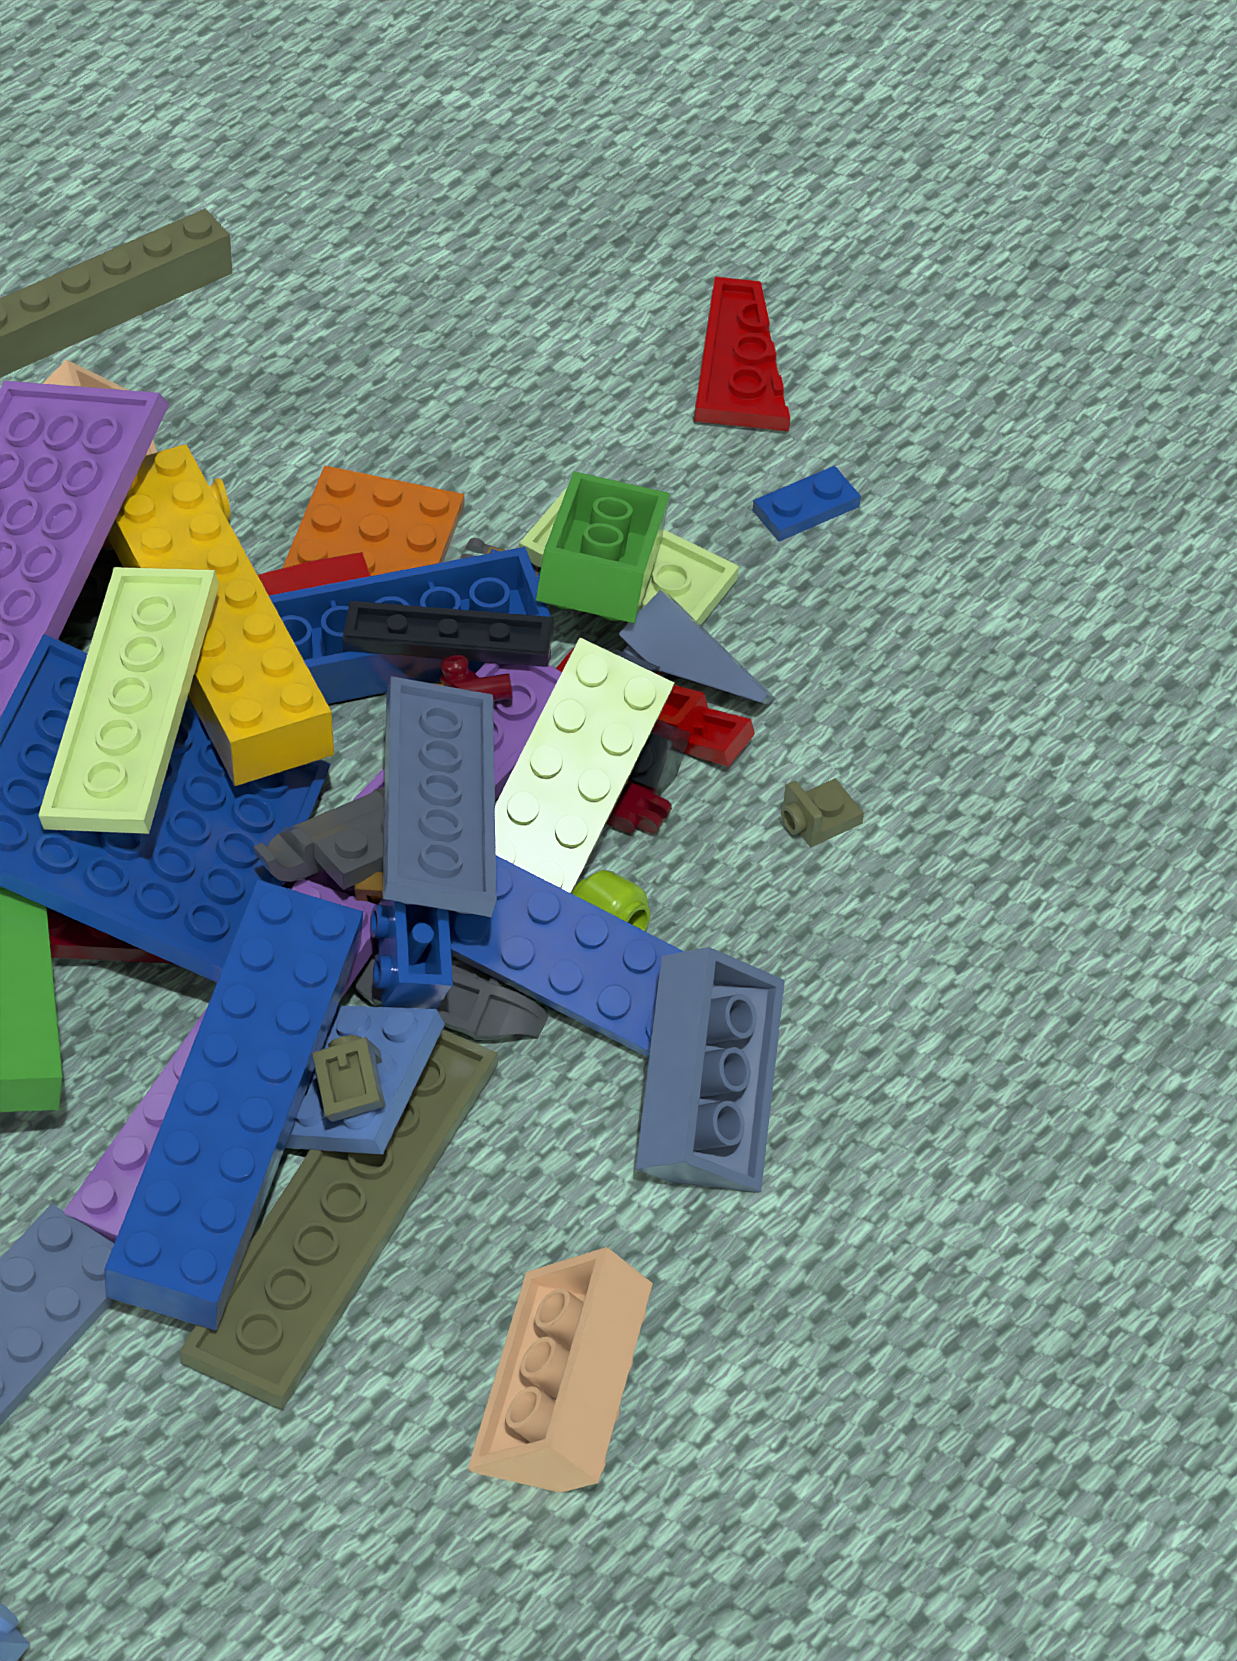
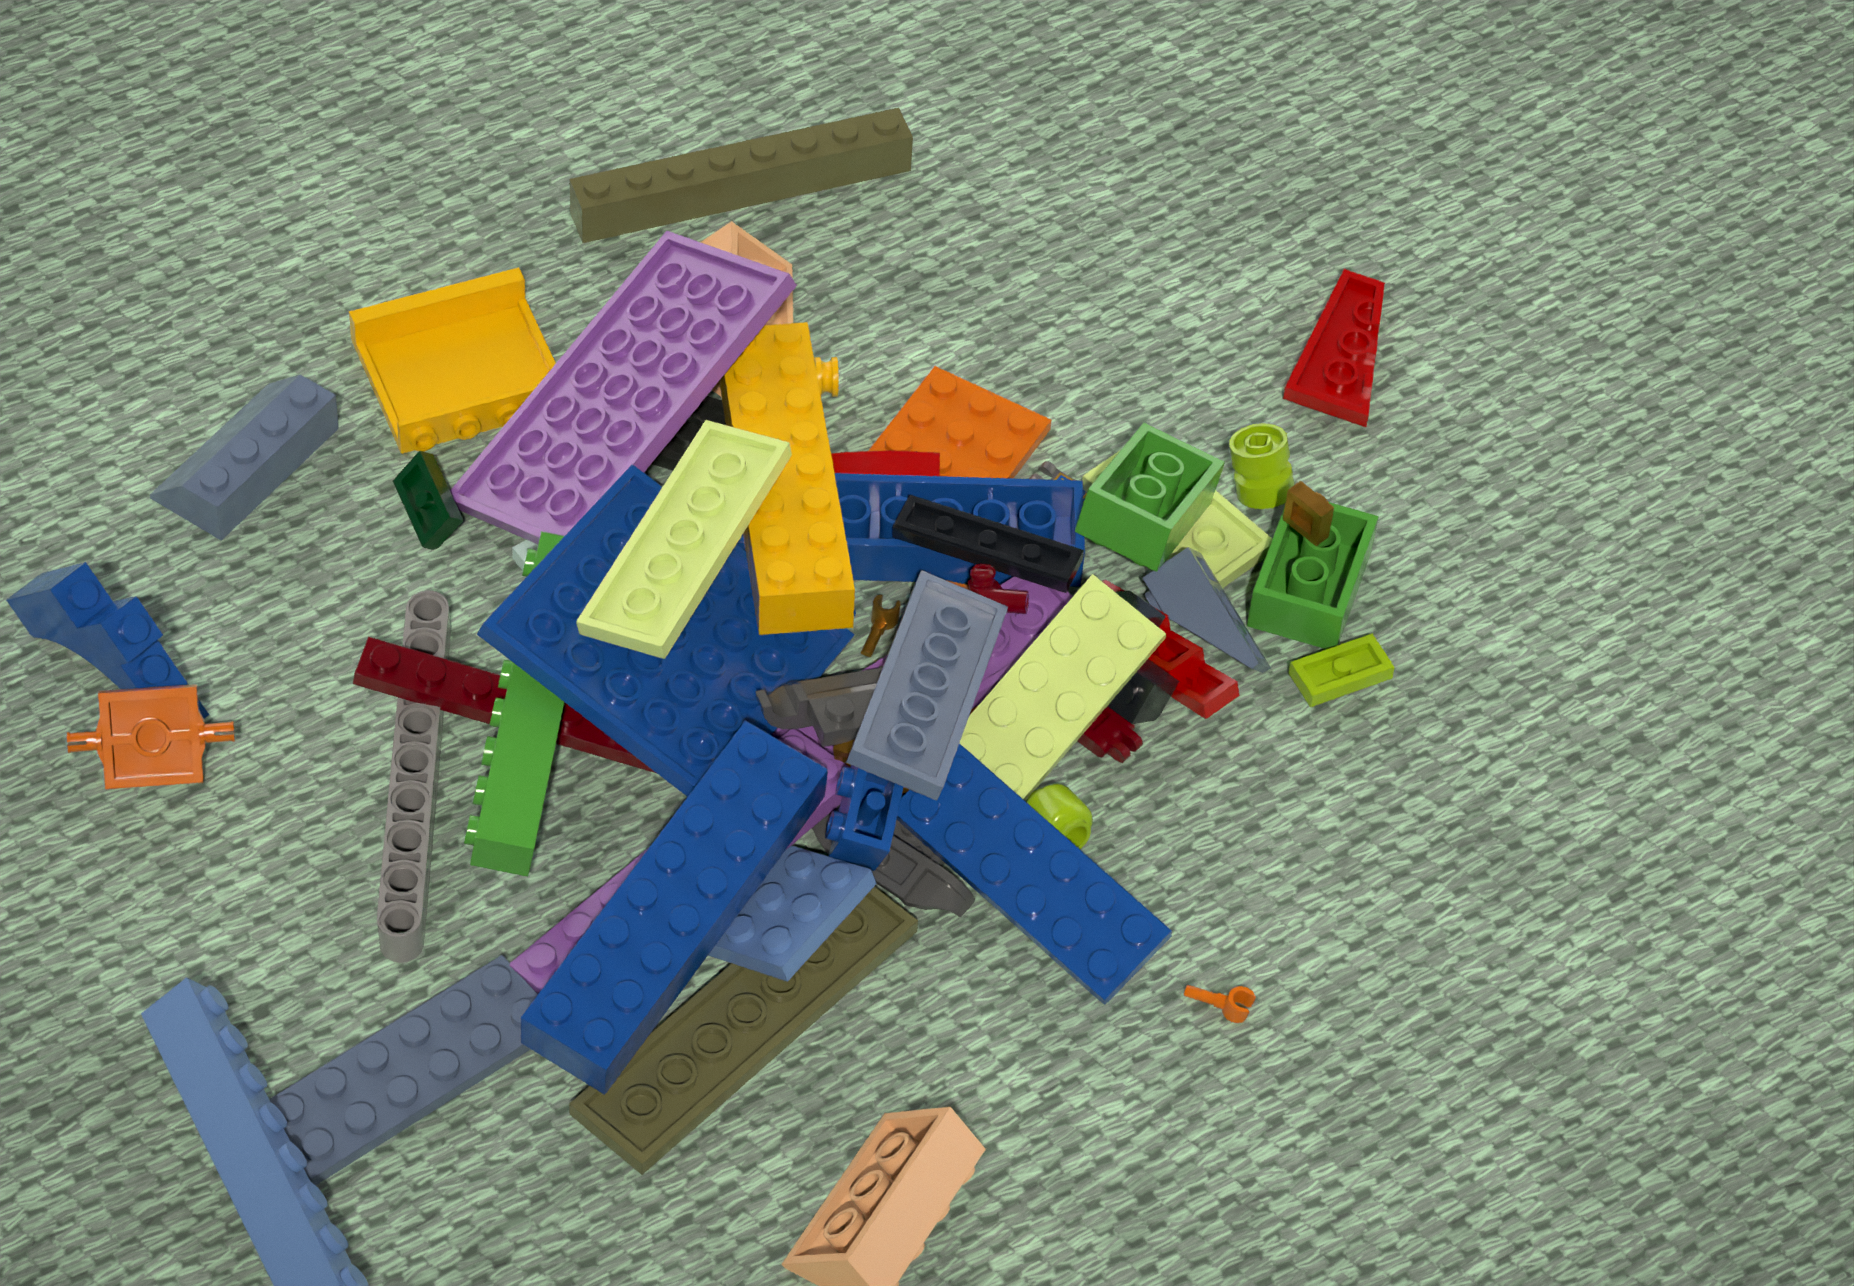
camera: 15 degrees right, 0 degrees up
olive bracket [312,1035,386,1122] -> none
sand blue slope [636,947,785,1192] -> none
blue plate [752,465,861,542] -> none
olive bracket [781,778,864,848] -> none
none -> pearl gold hand [861,594,901,657]
none -> orange hand [1184,985,1256,1023]
none -> lime wheel [1229,423,1294,509]
none -> bright green brick [1247,502,1379,649]
none -> pearl gold plate [1283,481,1334,546]
none -> lime plate [1289,633,1395,707]

